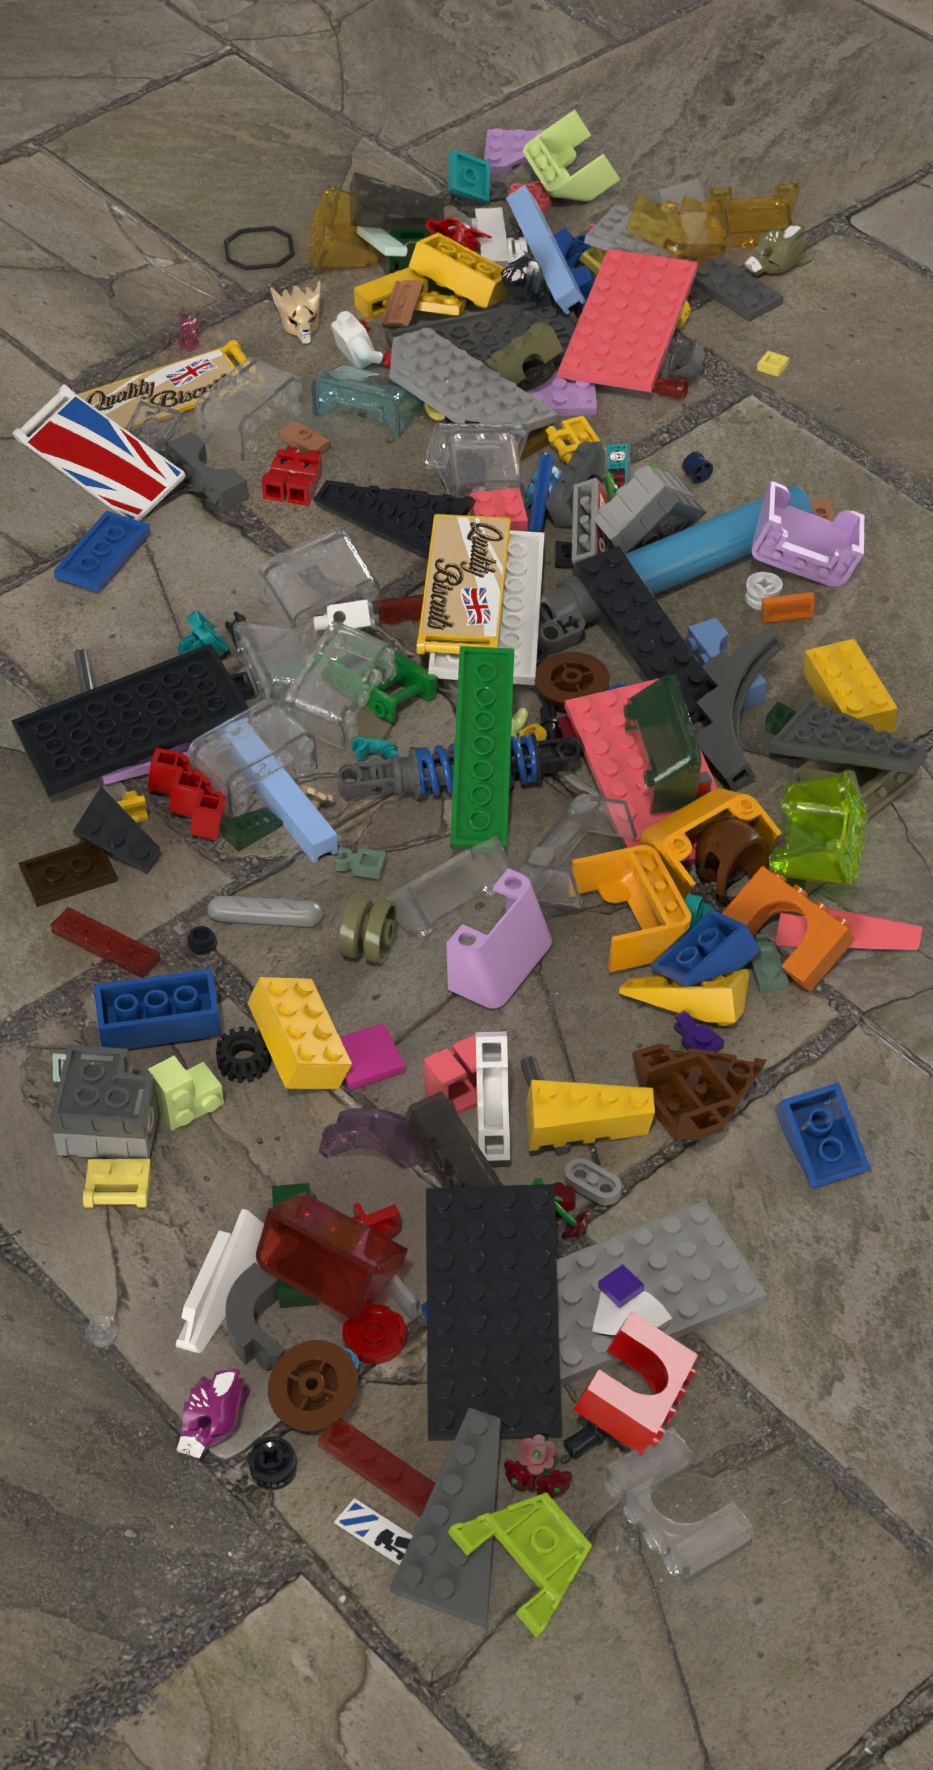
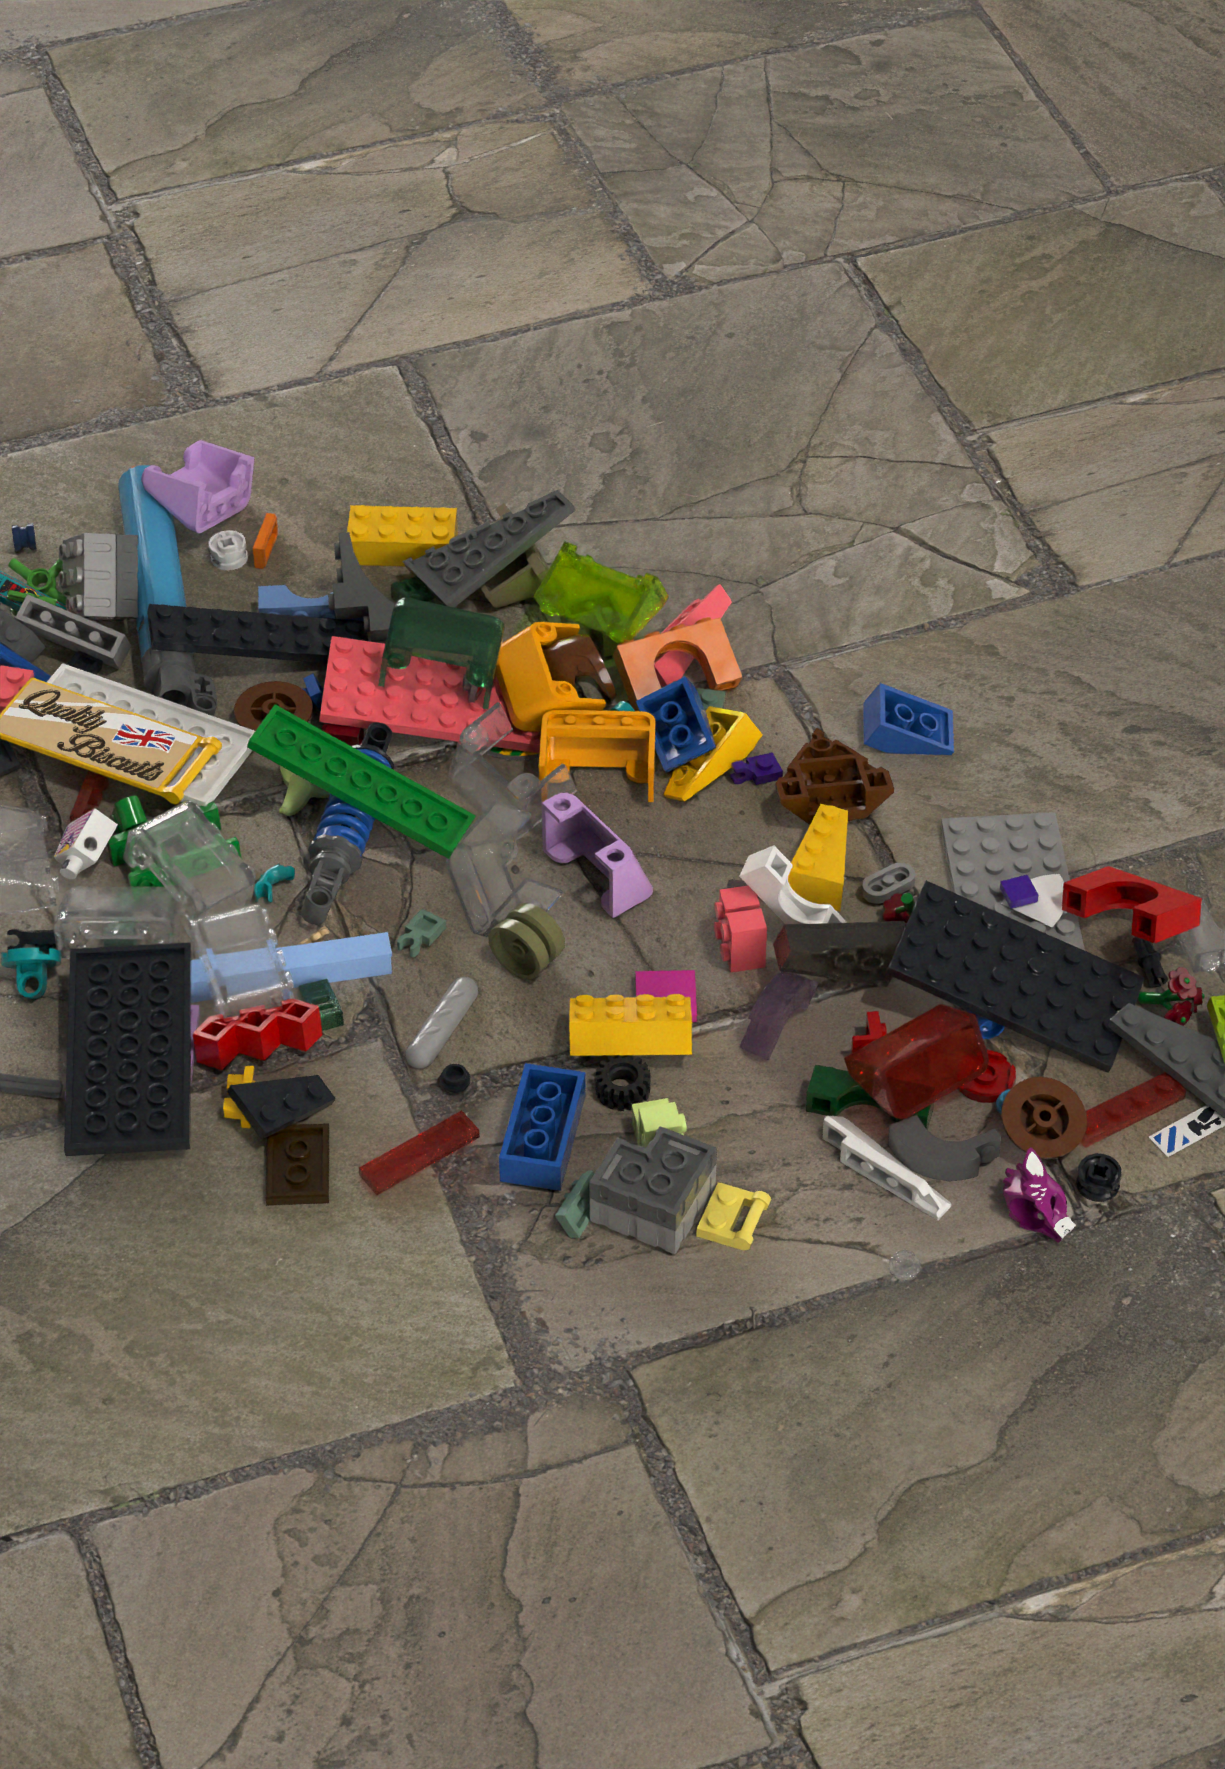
camera: 70 degrees left, 0 degrees up
none -> green piece [110,795,148,834]

